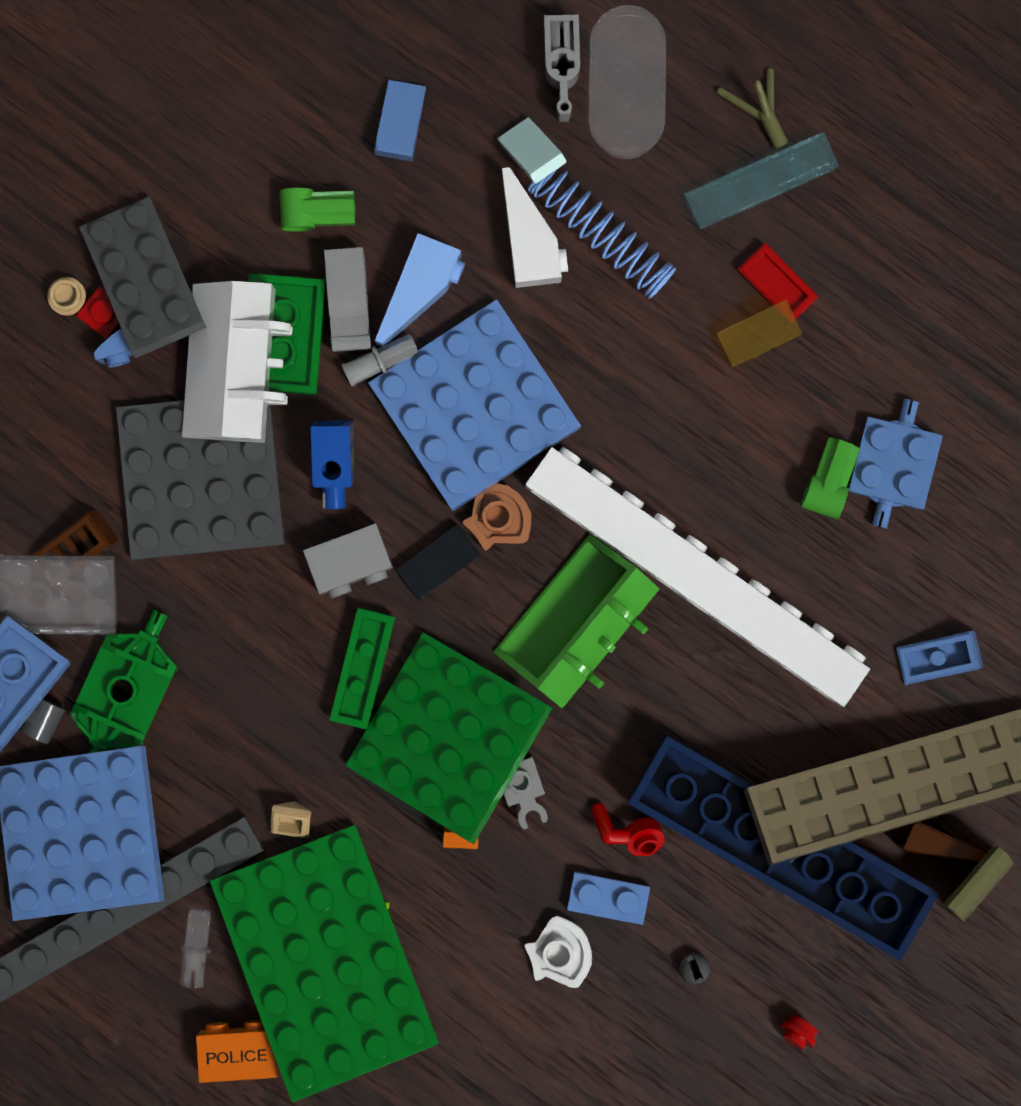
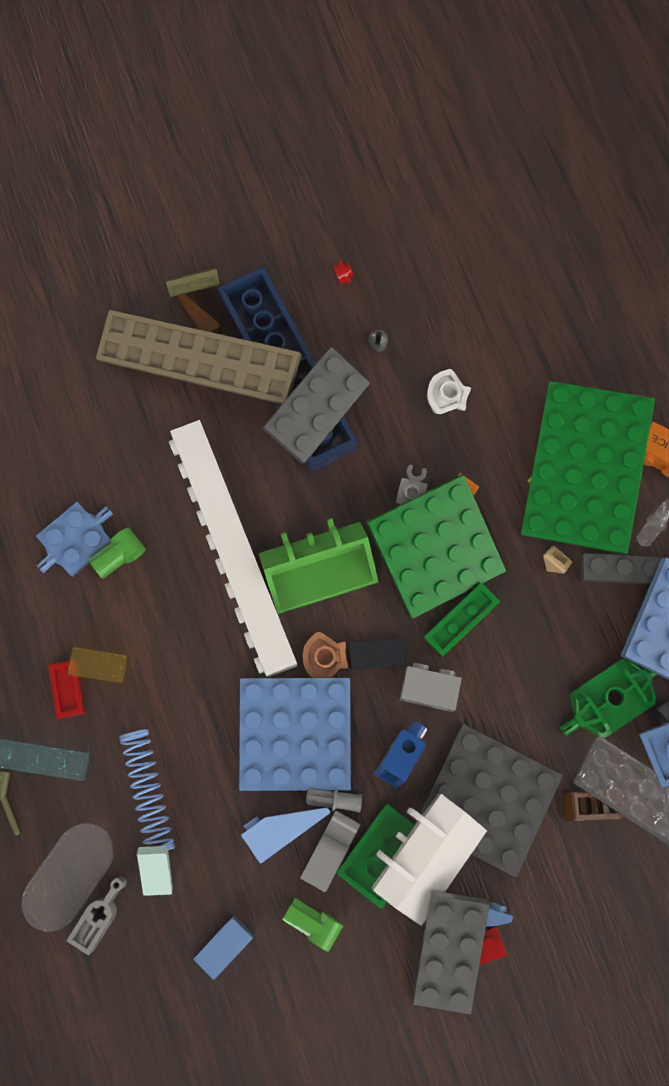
camera: 150 degrees left, 10 degrees down
tan plate [47,277,86,316] -> none
white slope [502,167,568,288] -> none
medium blue plate [567,871,650,925] -> none
red plate [591,803,665,856] -> none
medium blue slope [896,630,983,685] -> none
none -> dark grey plate [262,347,370,463]

